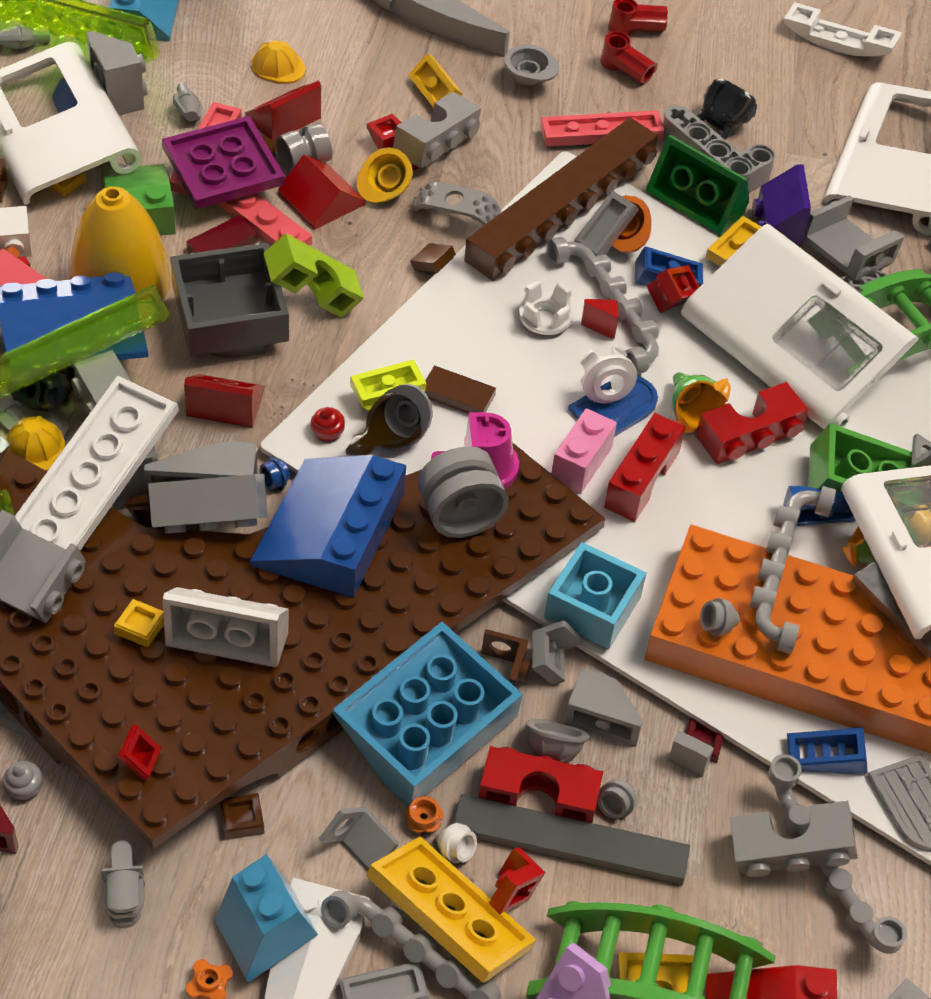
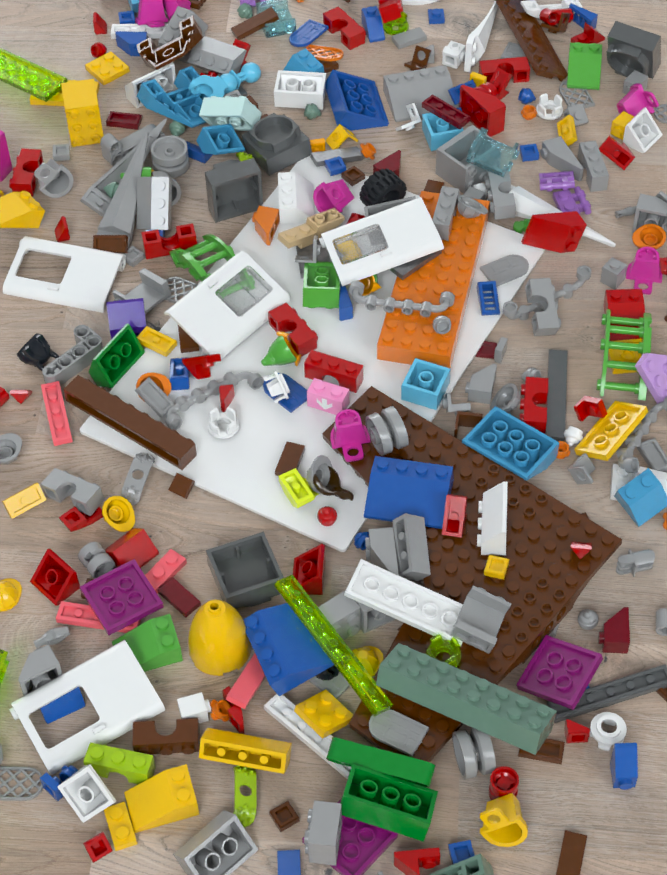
camera: 90 degrees left, 0 degrees up
lime arch [264,233,364,318] -> none
none -> red slope [10,390,32,404]
none -> slope [442,494,467,538]

